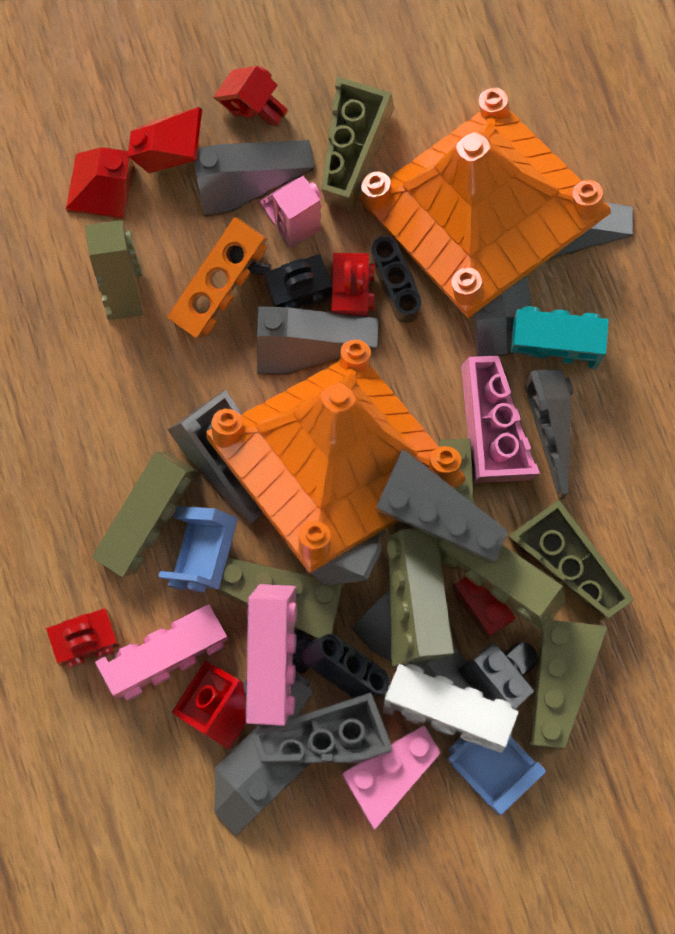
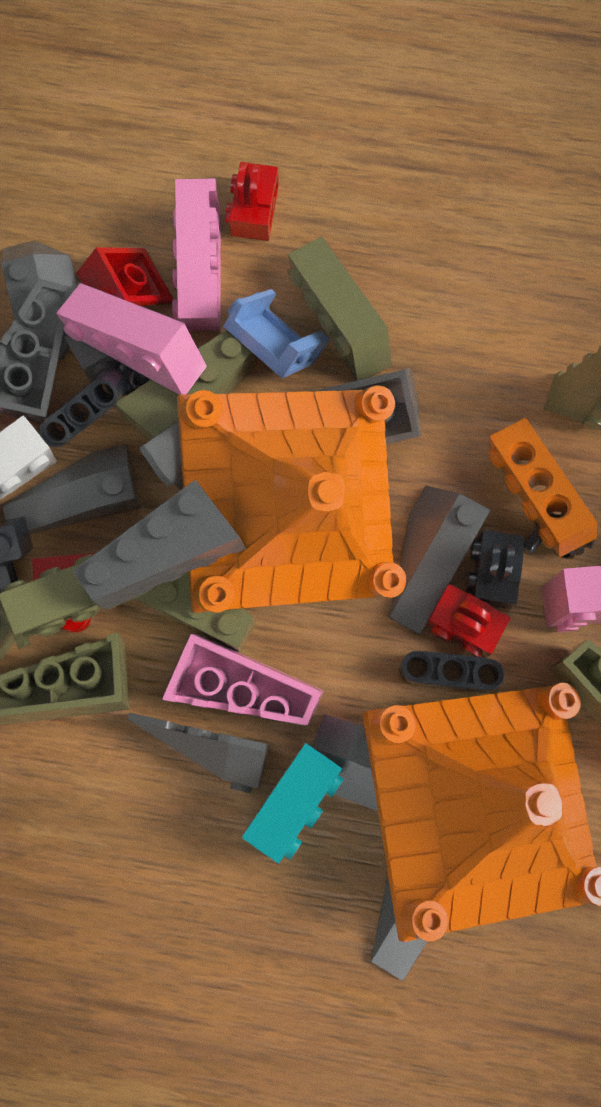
camera: 125 degrees right, 0 degrees up
olive wedge [387,529,454,667] -> none

